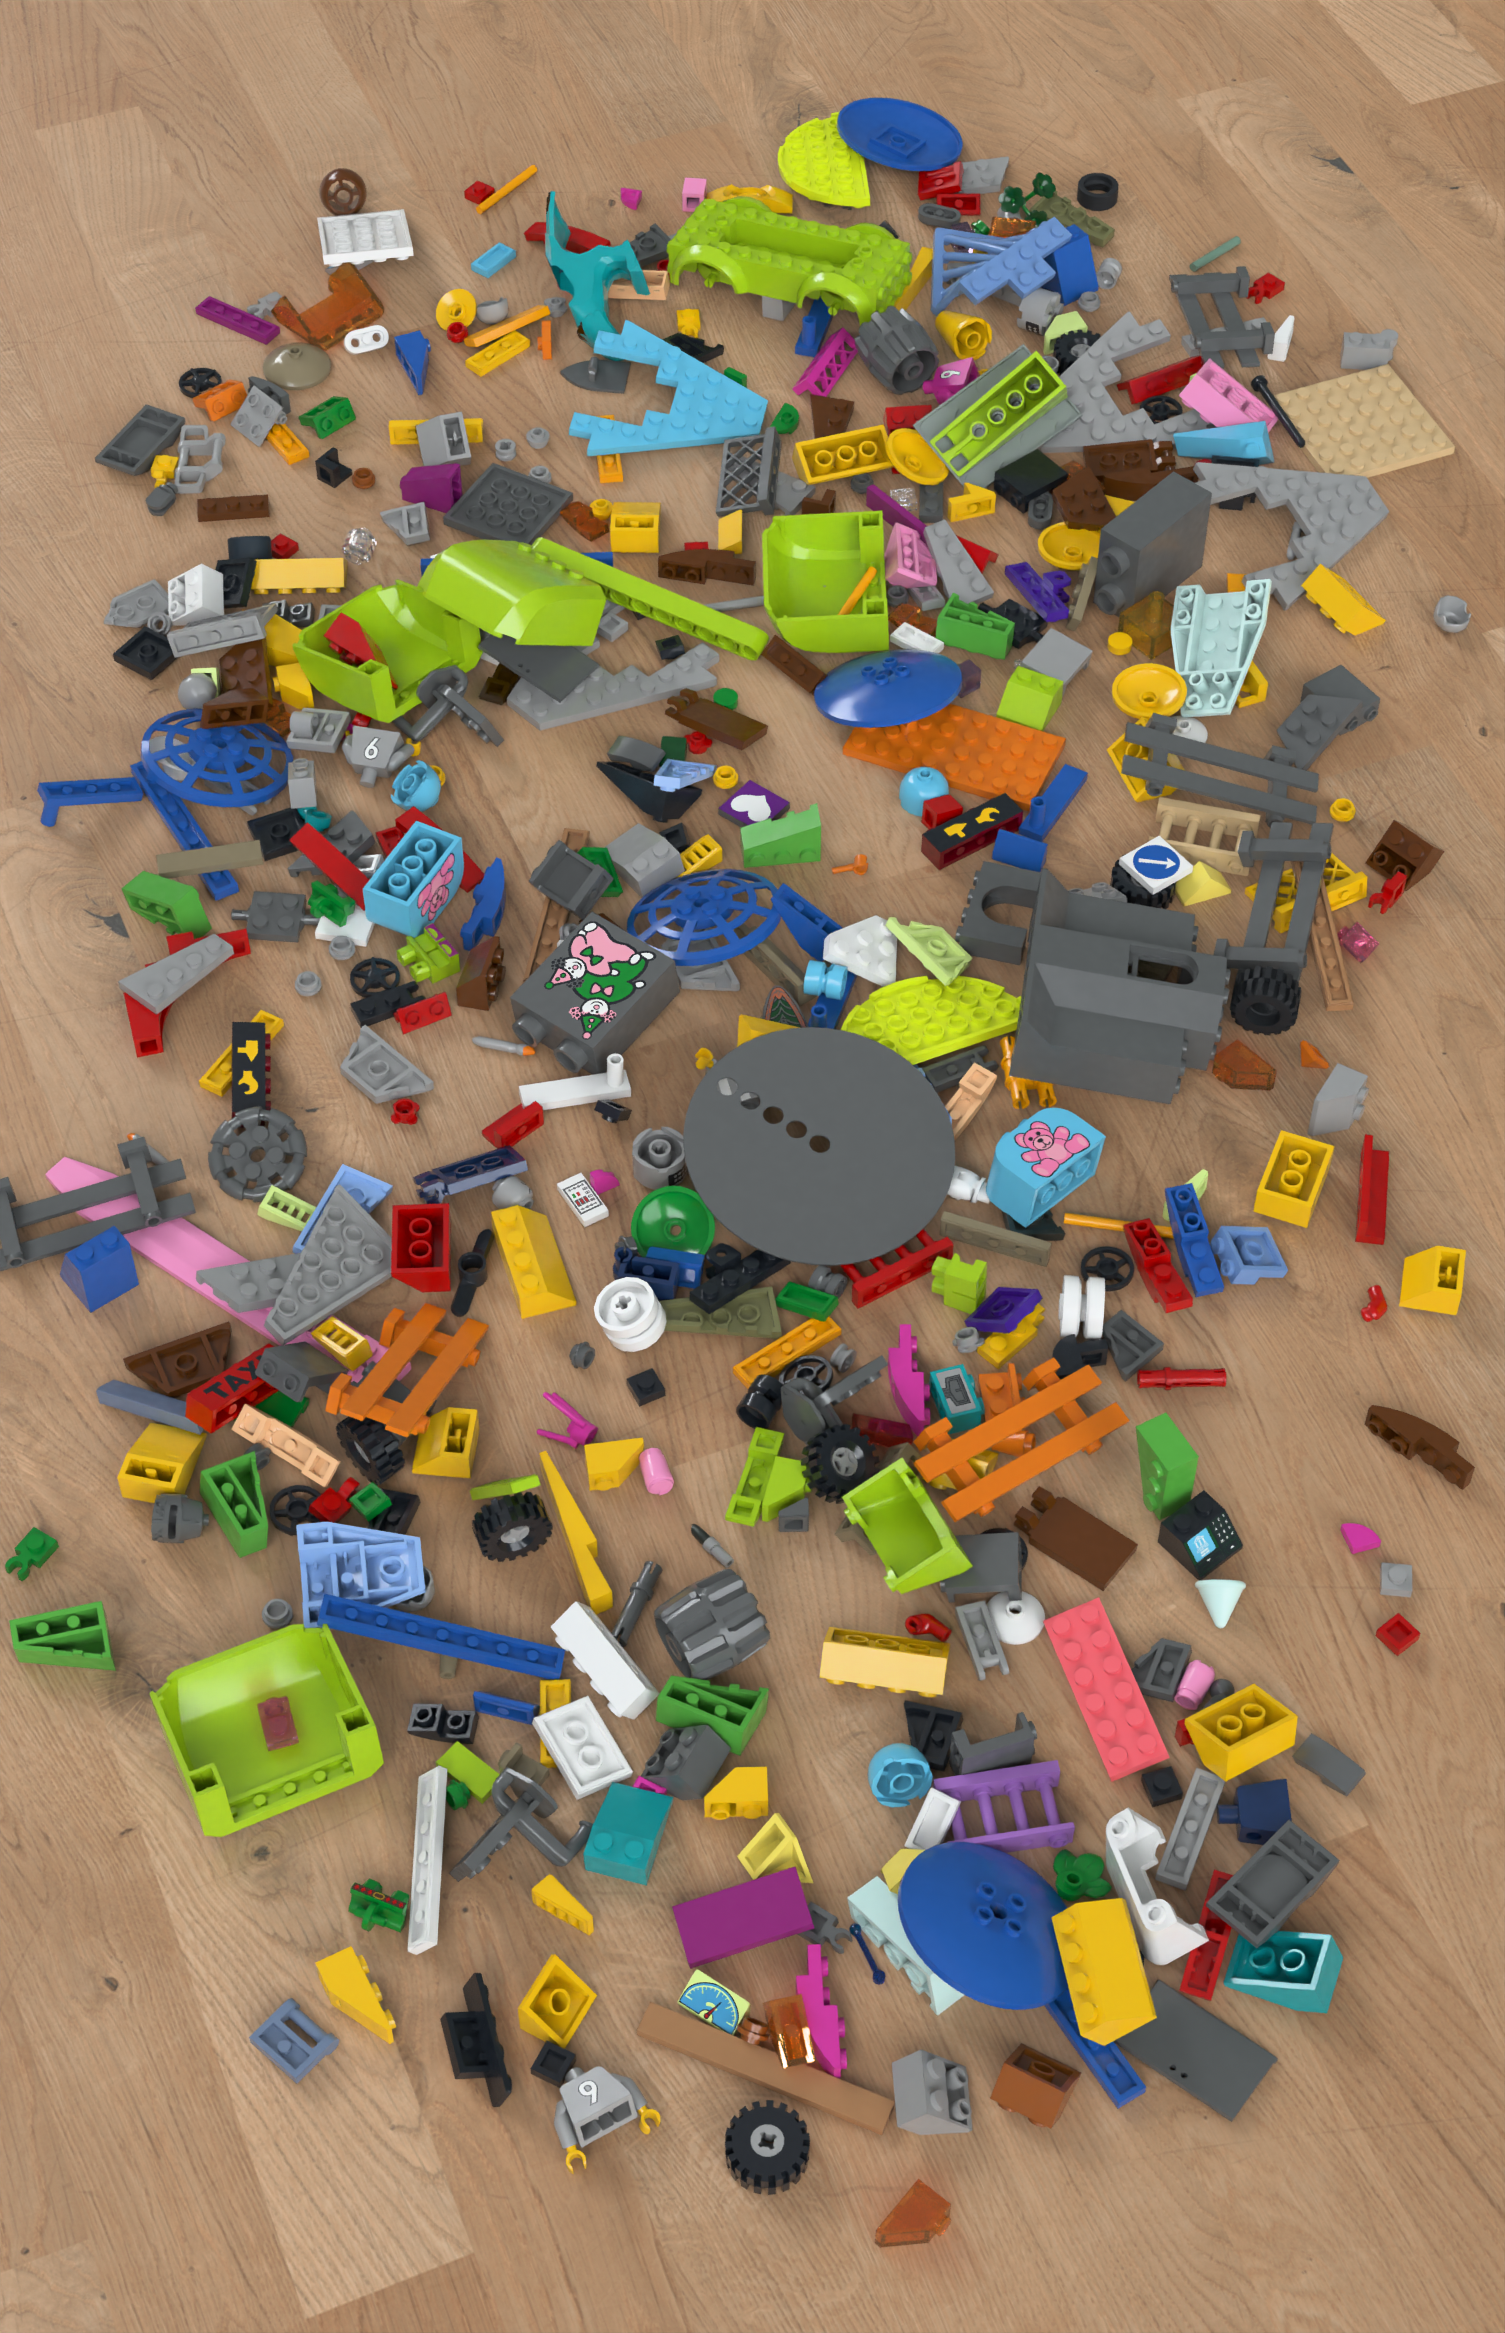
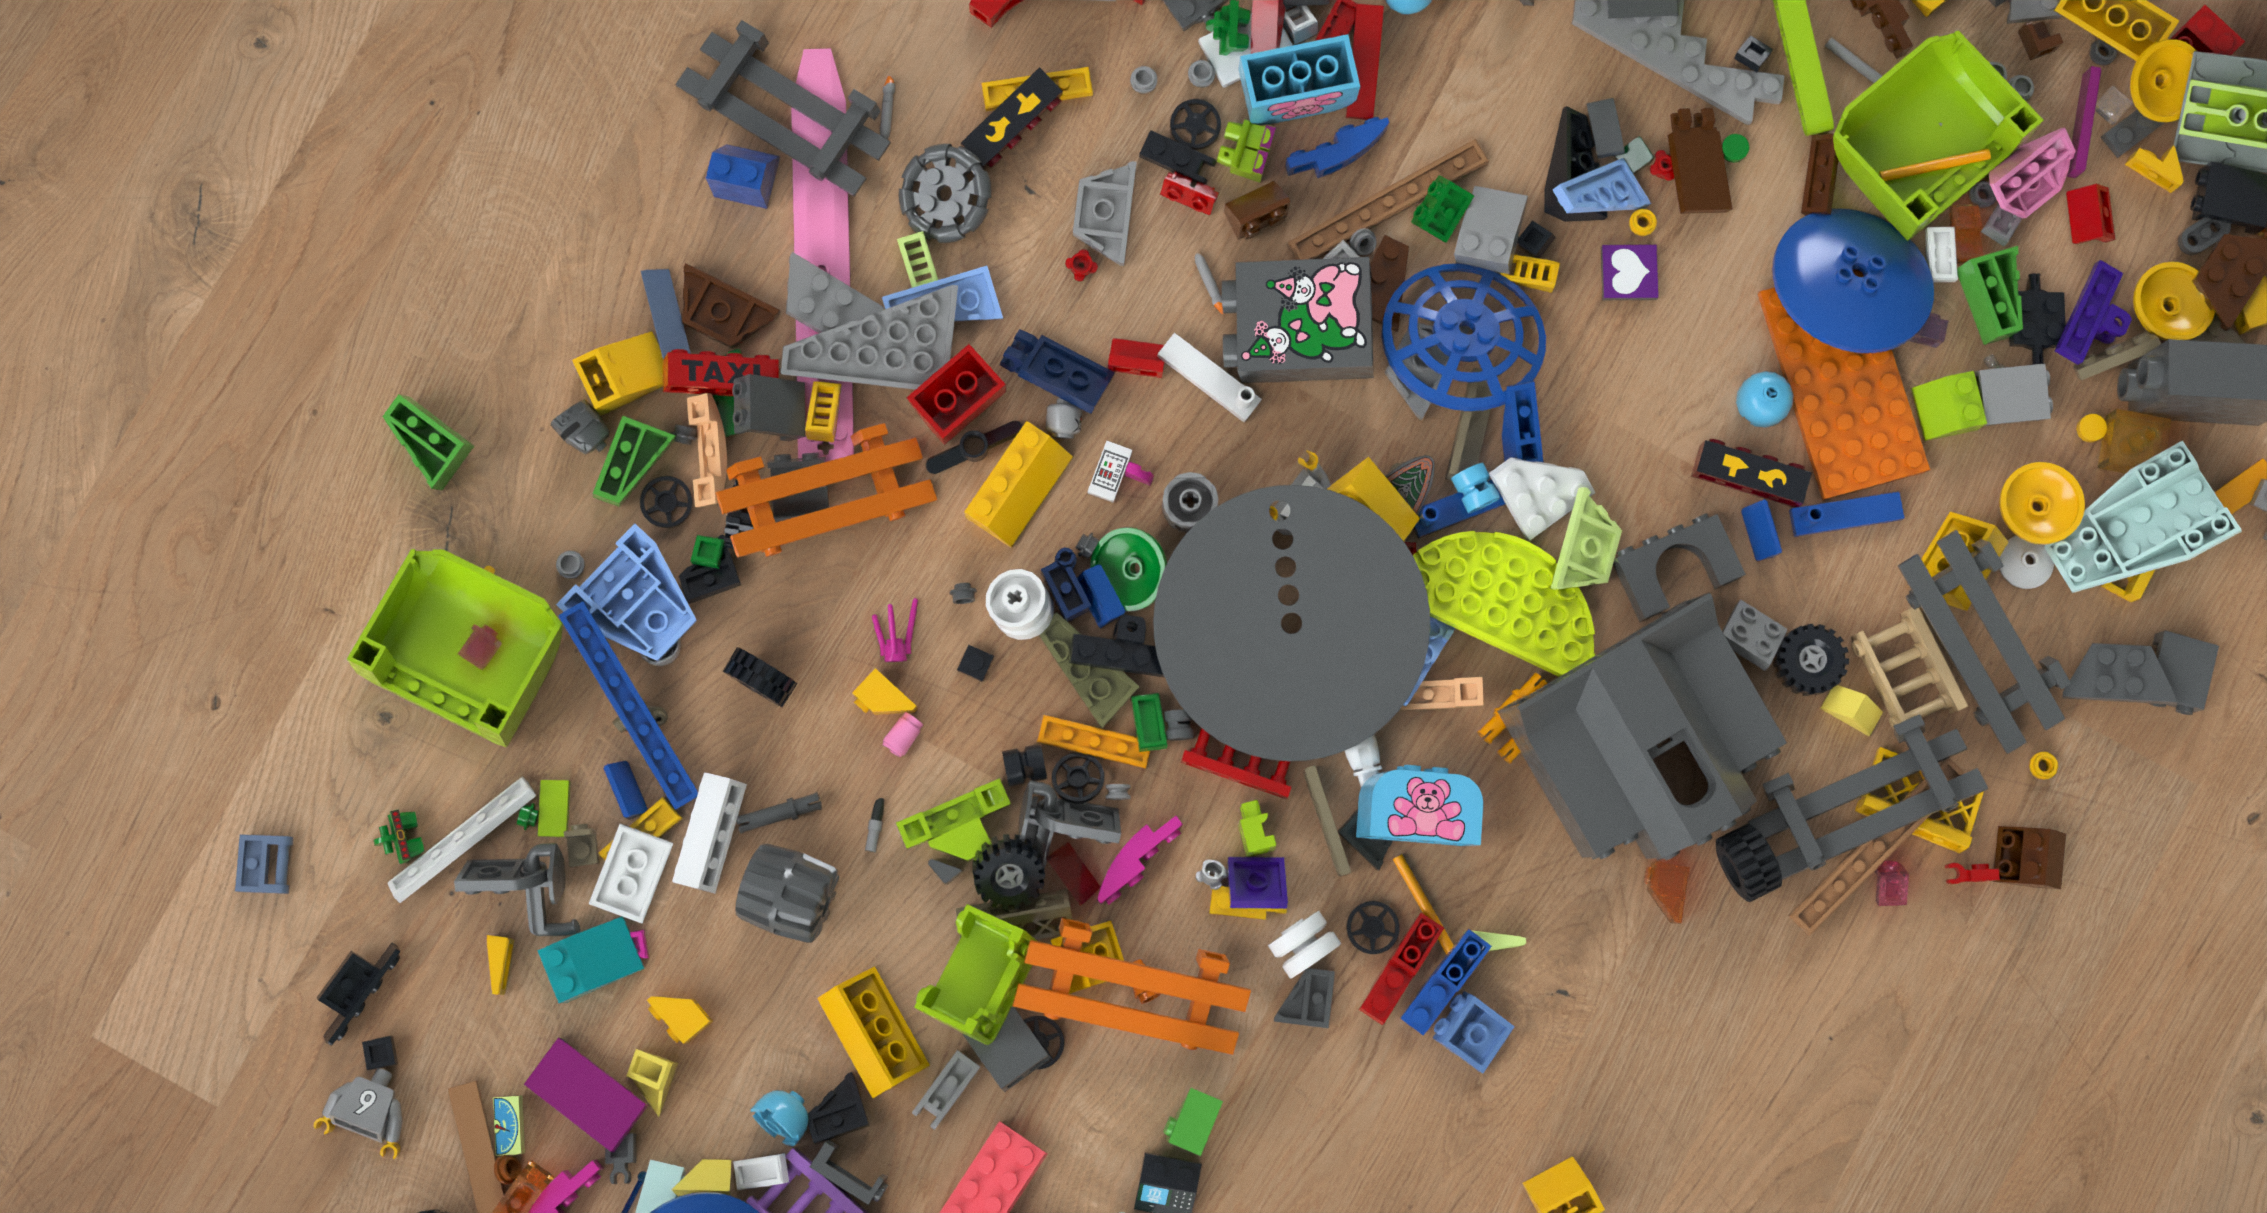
camera: 45 degrees right, 30 degrees up
green plate [5,1527,59,1581] -> none
red plate [308,1477,360,1523] -> none
yellow slope [315,1946,396,2044] -> none
black slope [407,1704,479,1744] -> none
yellow slope [412,1407,480,1479] -> none
lime tile [470,1474,540,1501] -> none
yellow slope [517,1954,597,2049] -> none
dark grey panel [529,840,614,920] -> none
yellow slope [539,1451,613,1615] -> none
black plate [594,1099,632,1123] -> none
dark grey slope [641,1725,731,1801] -> none
bright green wedge [656,1675,769,1756] -> none
bright green wedge [740,803,821,868] -> none
orange hand [832,854,868,875] -> none
red arm [905,1614,952,1642] -> none
red panel [921,794,963,829] -> none
dark grey hinge [922,1045,999,1093] -> none
light grey wing [923,519,994,604] -> none
brick [929,1364,985,1435] -> none
orange bracket [978,1363,1025,1422] -> none
white dish [987,1591,1045,1645] -> none
reddish brown tile [1014,1486,1138,1591] -> none
black brick [1052,1334,1108,1380] -> none
tile [1119,836,1193,895] -> none
red pin [1137,1367,1227,1390] -> none
yellow brick [1253,1130,1335,1228] -> none
orange slope [1300,1040,1329,1069] -> none
light grey slope [1307,1063,1369,1136] -> none
red fence [1355,1134,1389,1245] -> none
red arm [1360,1285,1387,1322] -> none

